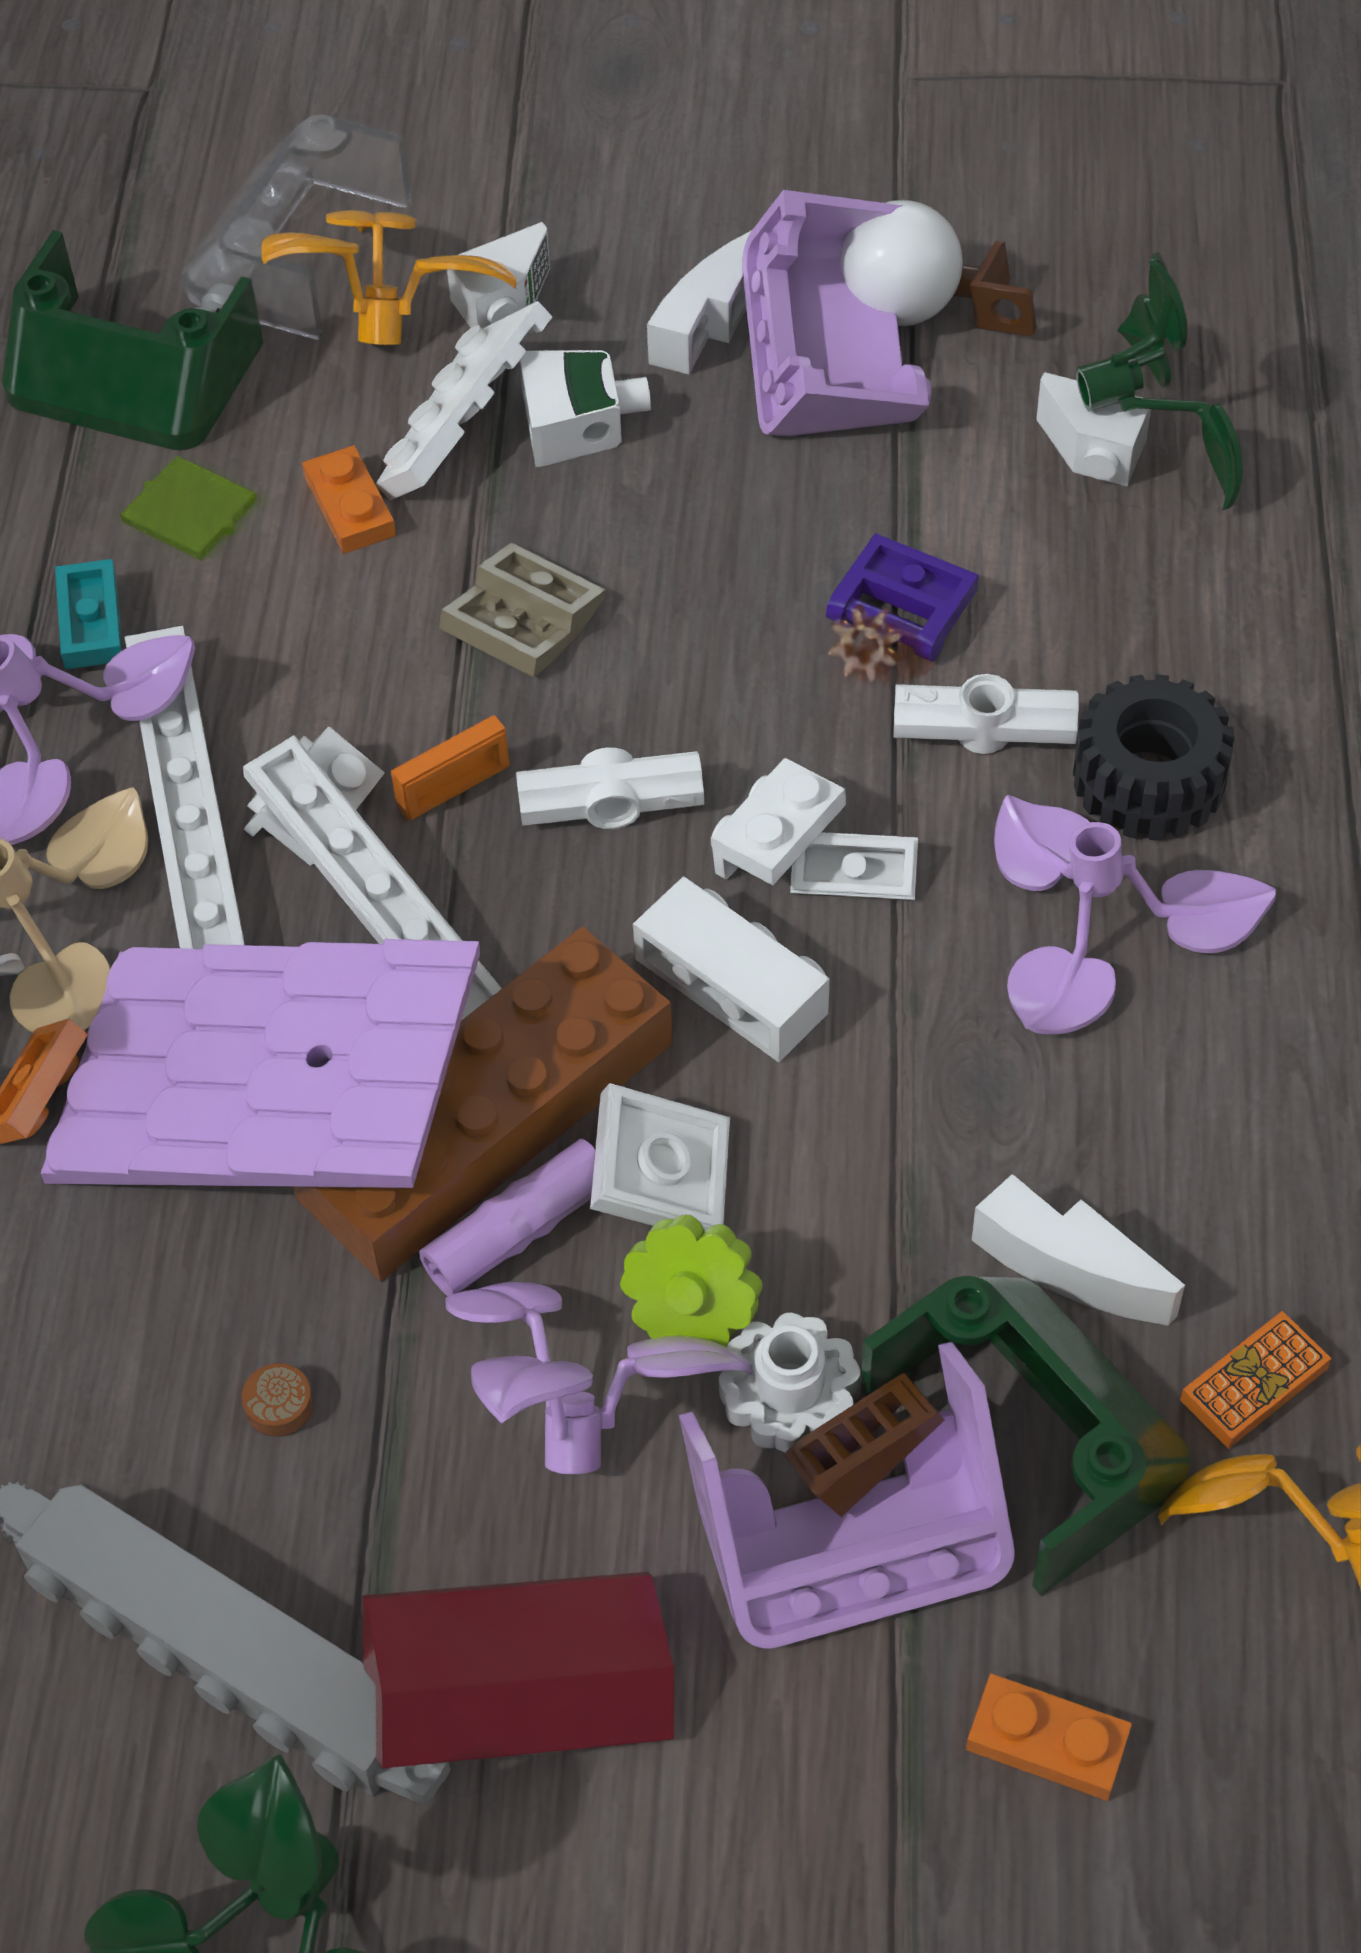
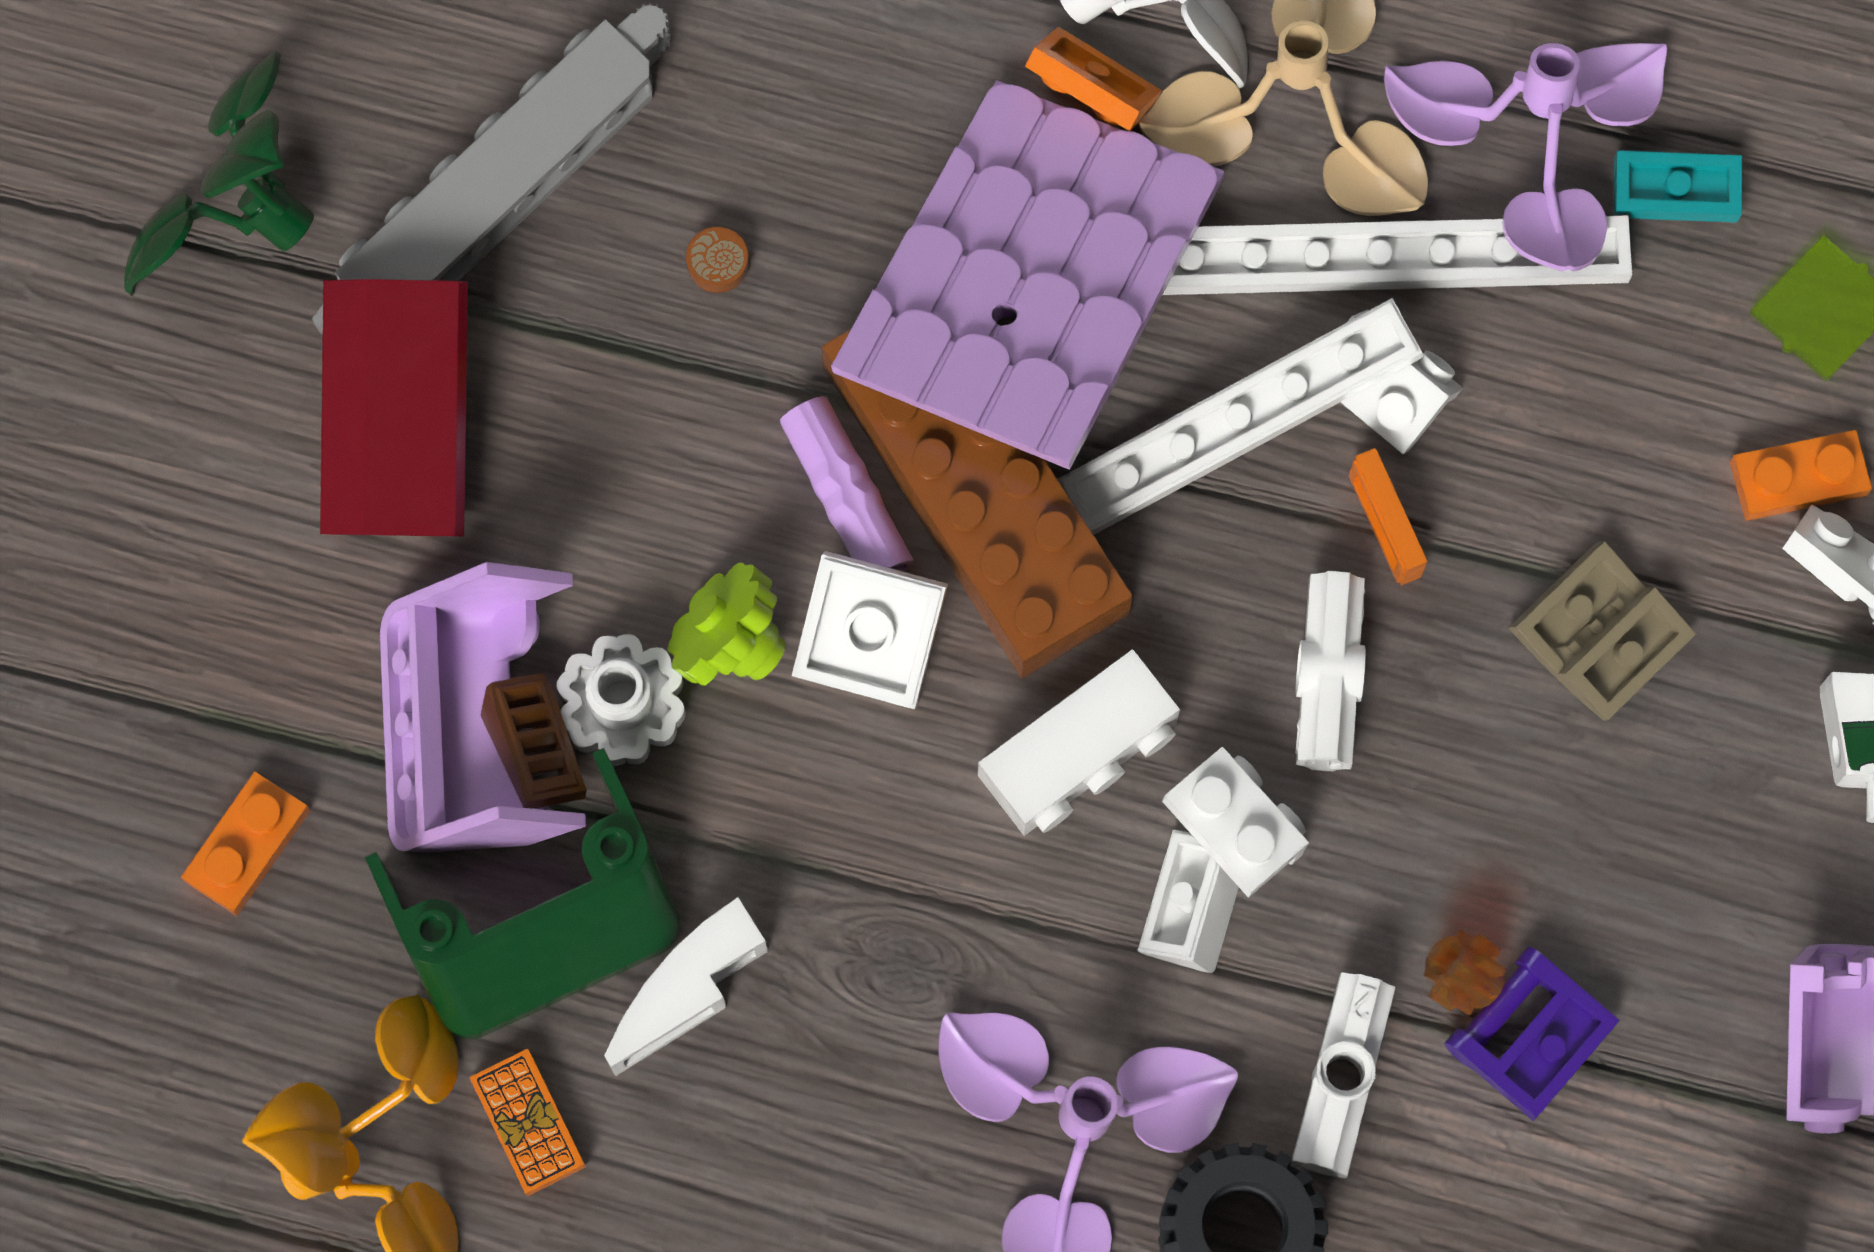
camera: 100 degrees right, 20 degrees up
lavender plant [446,1282,752,1474] -> none

